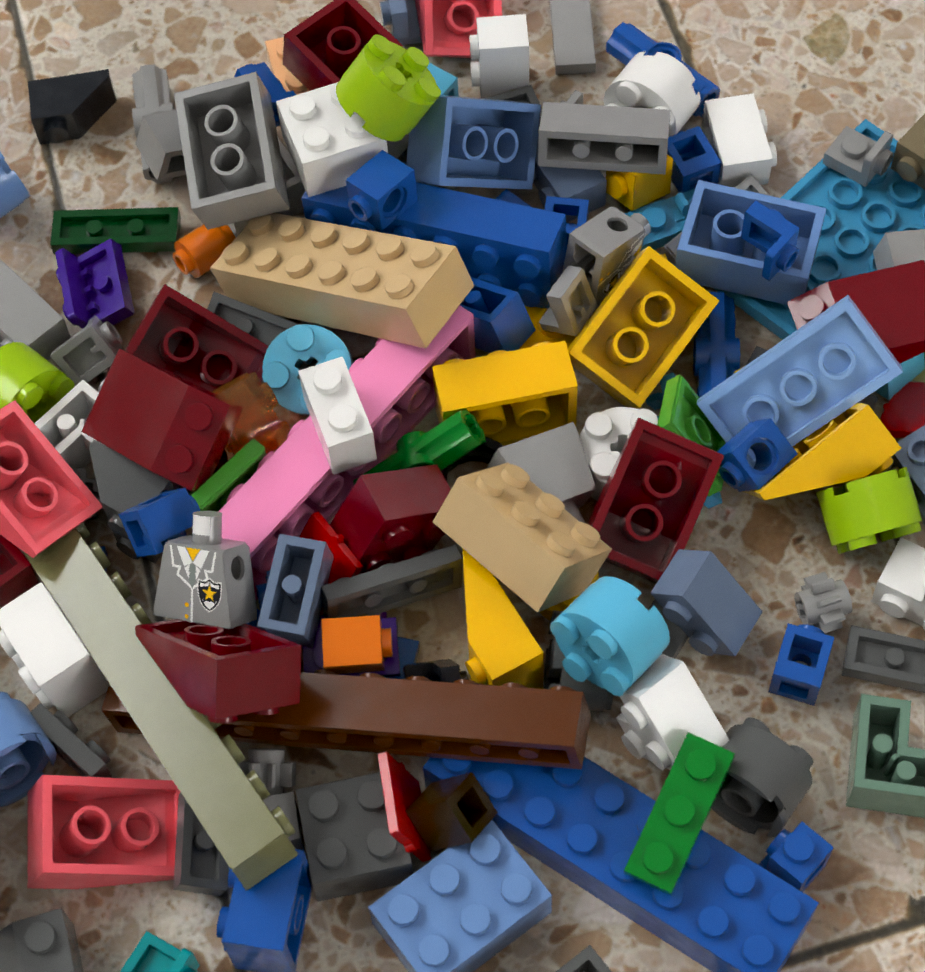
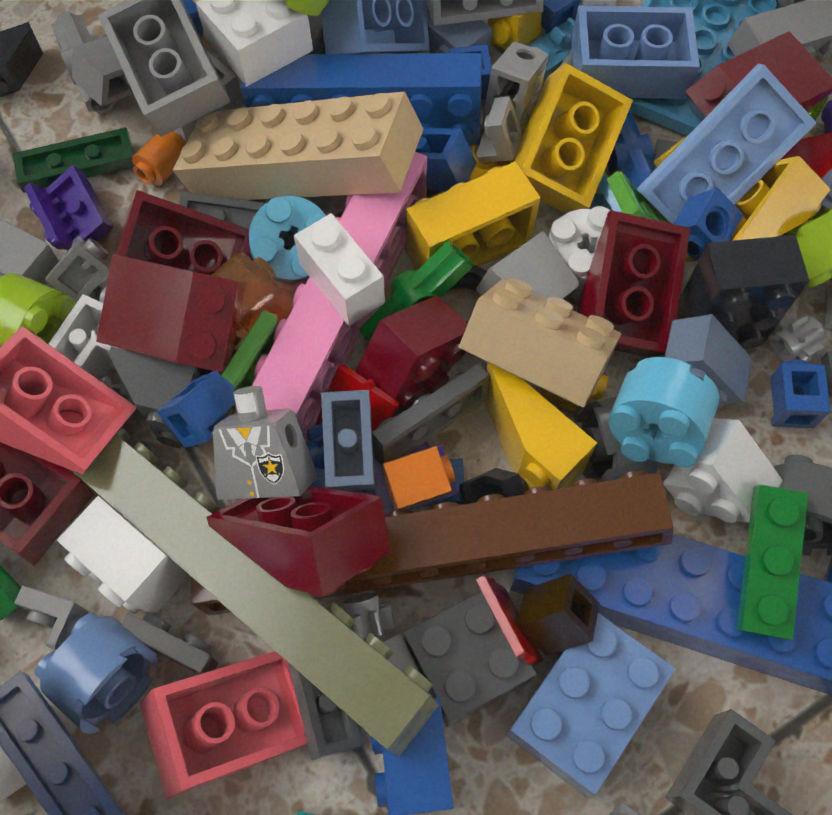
camera: 20 degrees left, 5 degrees up
blue brick [346,150,418,231] -> none
blue bracket [741,200,800,281] -> none
none -> black brick [677,235,810,349]

